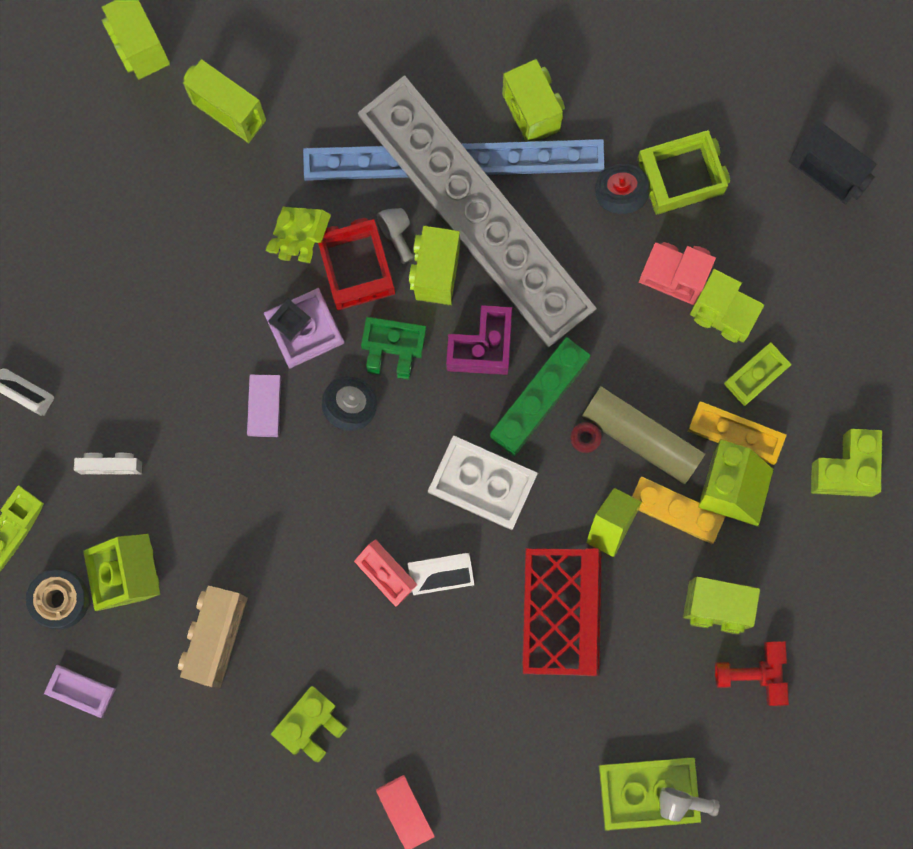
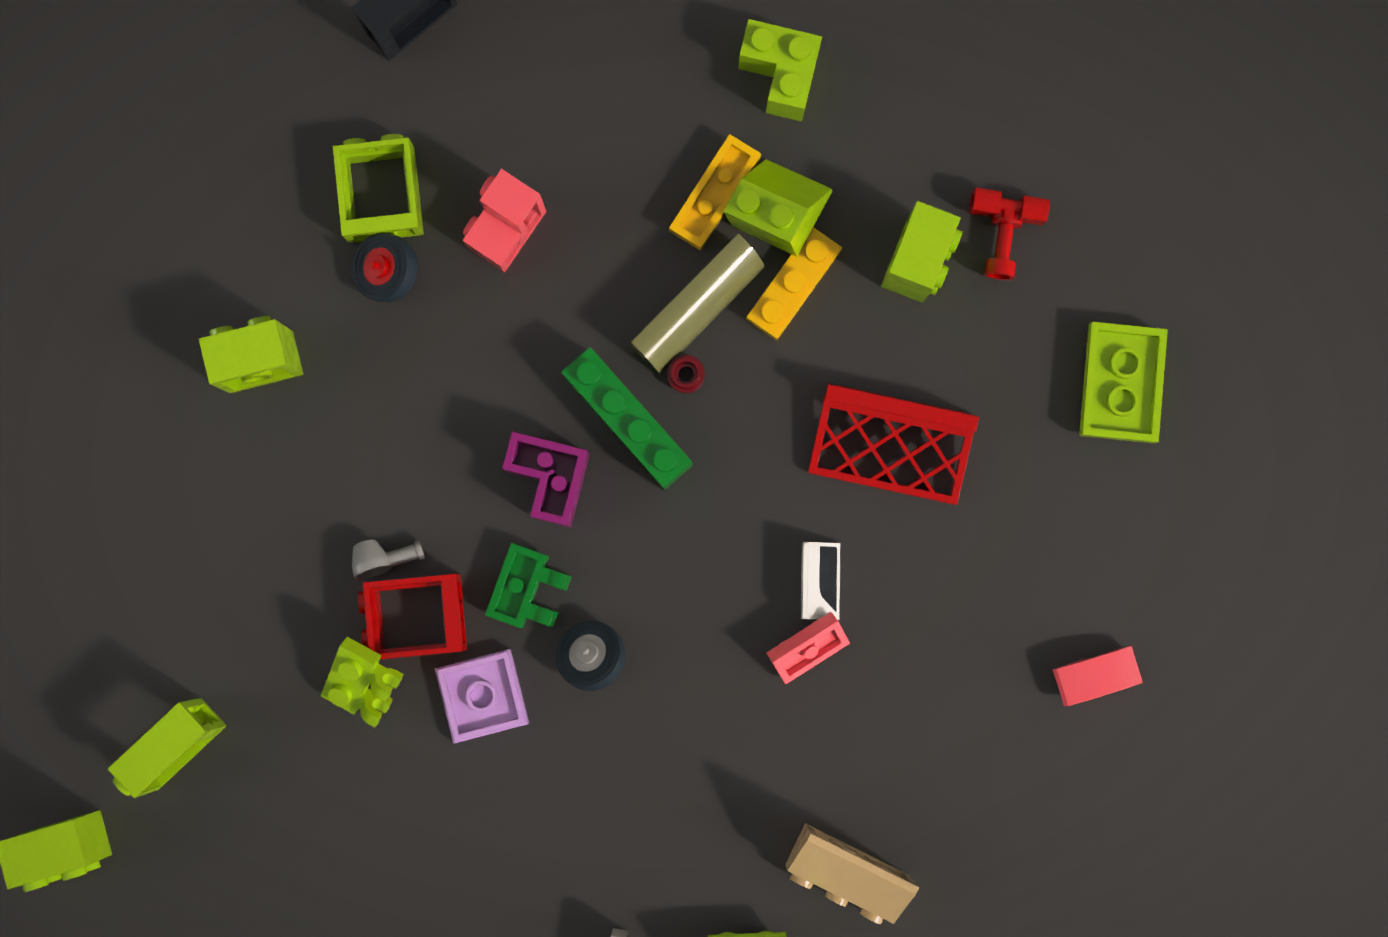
camera: 85 degrees left, 5 degrees up
lavender tile [247,374,281,437] -> none
black plate [268,299,312,343] -> none
lime plate [271,686,348,762] -> none
medium blue plate [303,139,604,181] -> none
light grey plate [358,75,597,348] -> none
lime brick [409,226,460,305] -> none
white plate [428,435,538,530] -> none
lime slope [586,488,642,557] -> none
light grey bar [659,787,719,821] -> none
lime brick [690,269,764,343] -> none
lime plate [724,342,791,407] -> none

